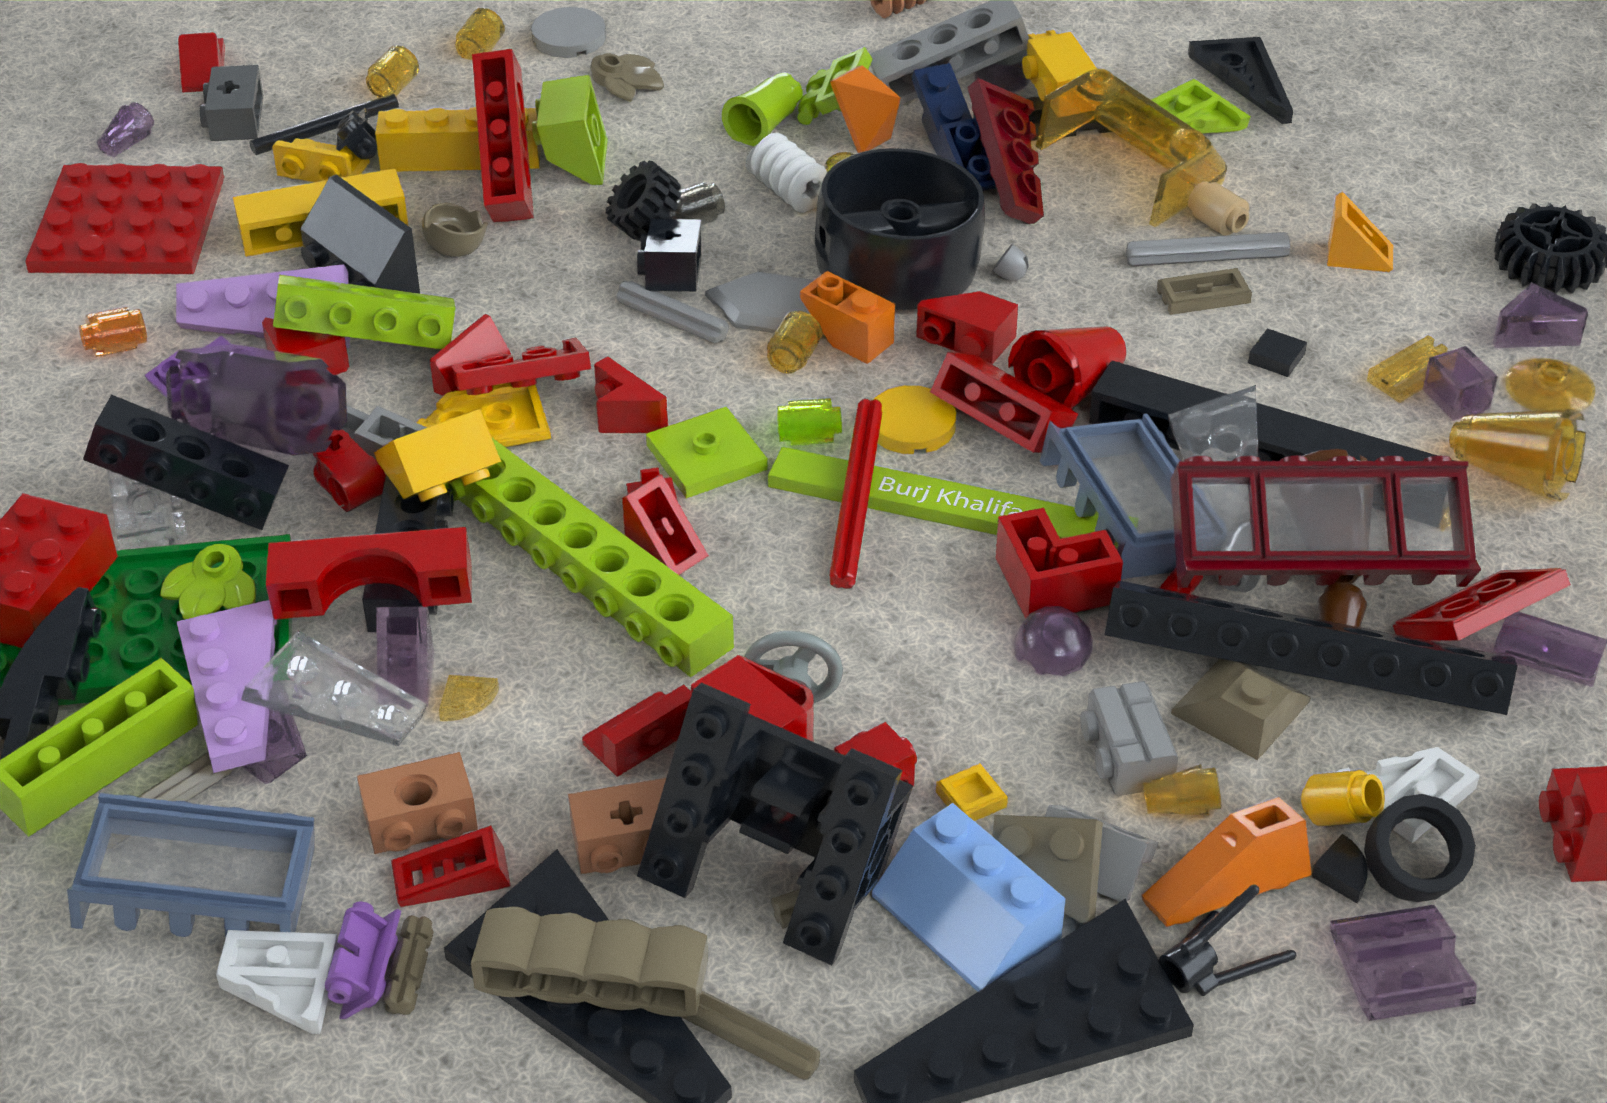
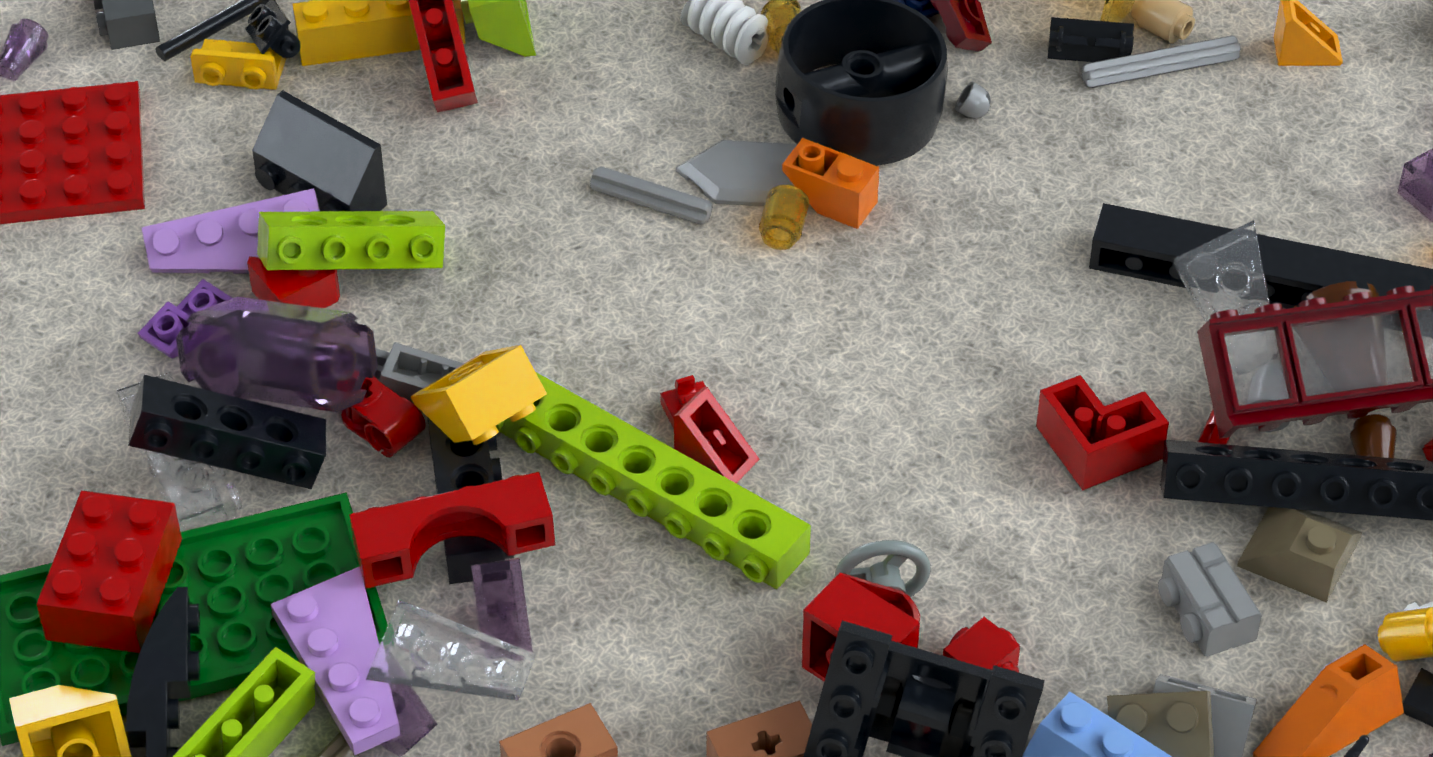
camera: 10 degrees left, 5 degrees up
clear orange brick [79,307,147,357] -> none
lime plate [160,544,256,620] -> none
yellow brick [233,168,408,257] -> none
yellow tile [416,383,551,447] -> none
dark tan hair [422,202,488,257] -> none
slope [429,314,511,396] -> none
clear yellow tile [439,675,499,721] -> none
red wing [452,337,591,395] -> none
red panel [582,684,691,777] -> none
red slope [594,356,668,433] -> none
black tyre [605,160,681,241] -> none
black brick [637,219,702,292] -> none
lime plate [646,406,768,499] -> none
clear smoke brick [669,182,725,226] -> none
lime tile [768,447,1139,549] -> none
clear neon green brick [777,398,842,446] -> none
red axle [829,398,883,589] -> none
yellow tile [873,385,956,454] -> none
red slope [916,291,1018,365] -> none
red brick [930,352,1078,453] -> none
yellow tile [936,763,1008,821] -> none
red cone [1008,326,1126,410] -> none
clear purple hair [1014,606,1093,676] -> none
sand blue window [1040,414,1227,579] -> none
clear yellow cone [1143,764,1222,816] -> none
dark tan tile [1157,268,1252,315] -> none
black tile [1248,328,1307,377] -> none
clear yellow tile [1367,335,1461,403] -> none
none -> black hinge [1047,17,1134,62]

